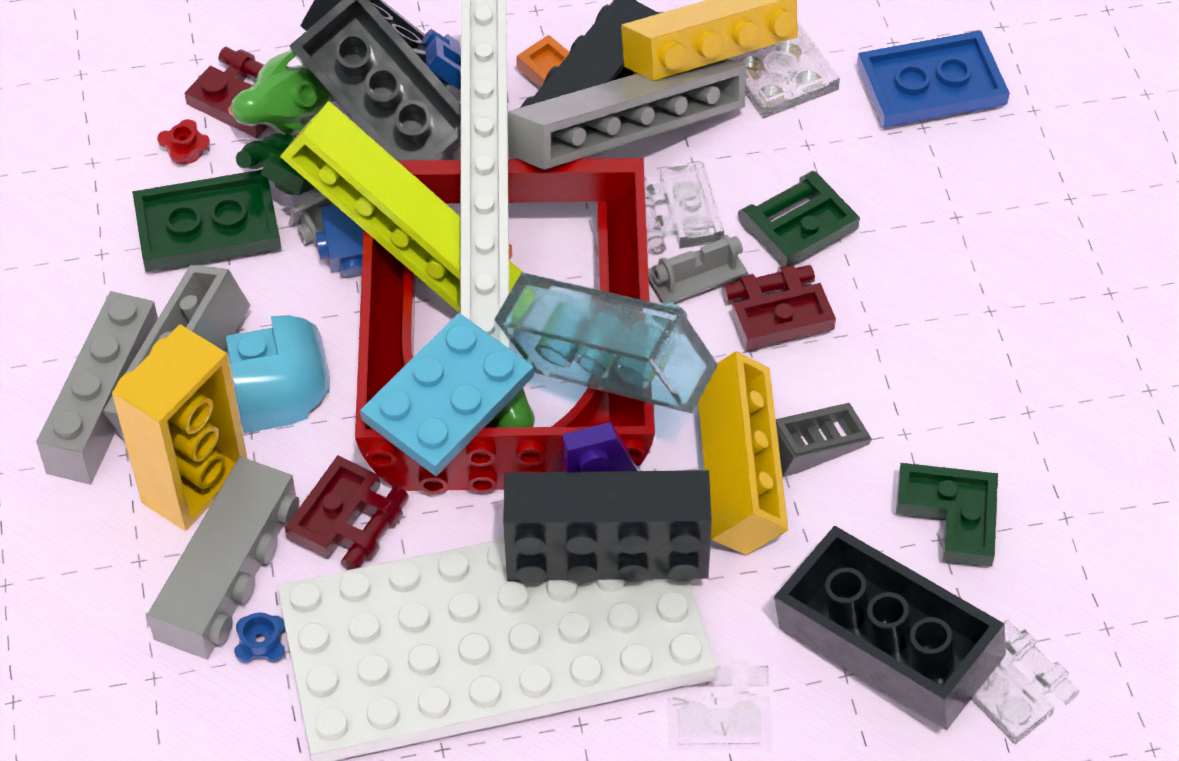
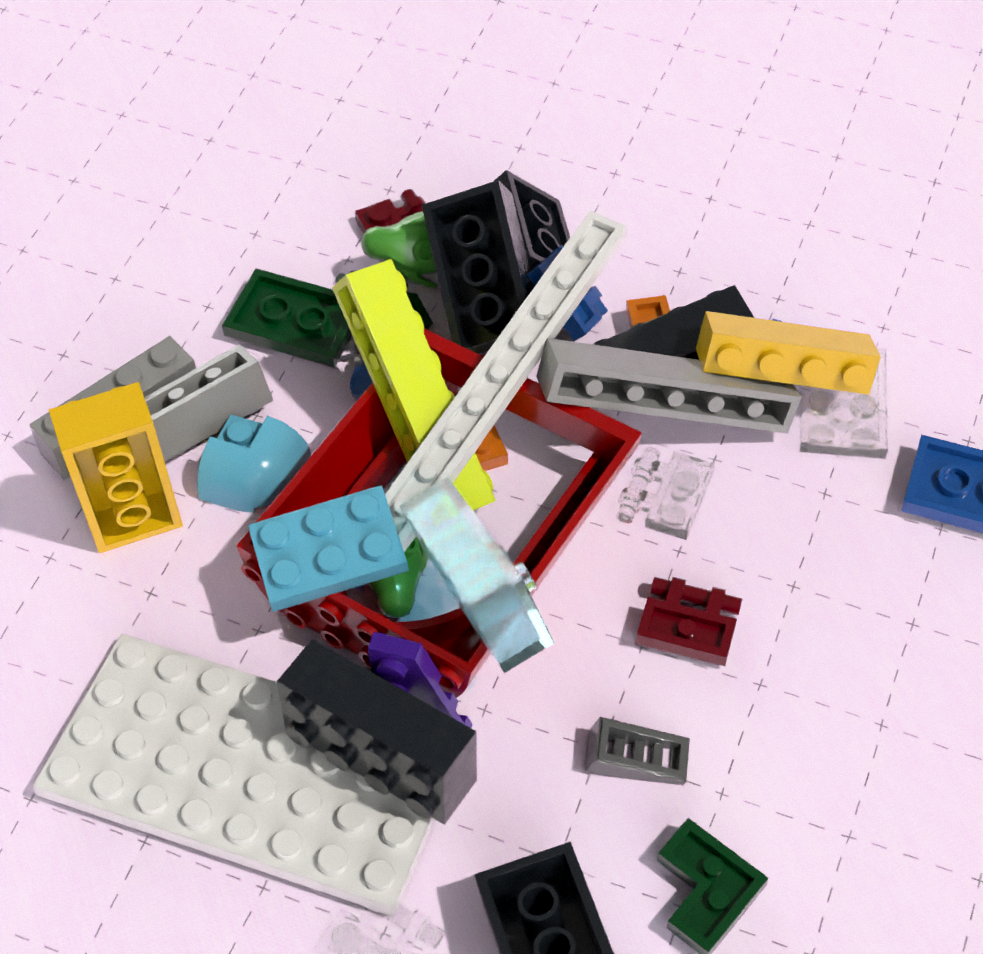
camera: 35 degrees right, 0 degrees up
light grey brick [147,456,300,660] -> none
red plate [157,119,210,164] -> none
blue plate [234,612,286,663] -> none
dark red plate [285,455,409,570] -> none
light grey hinge [648,235,748,306] -> none
yellow brick [696,351,788,555] -> none
dark green plate [738,170,860,266] -> none

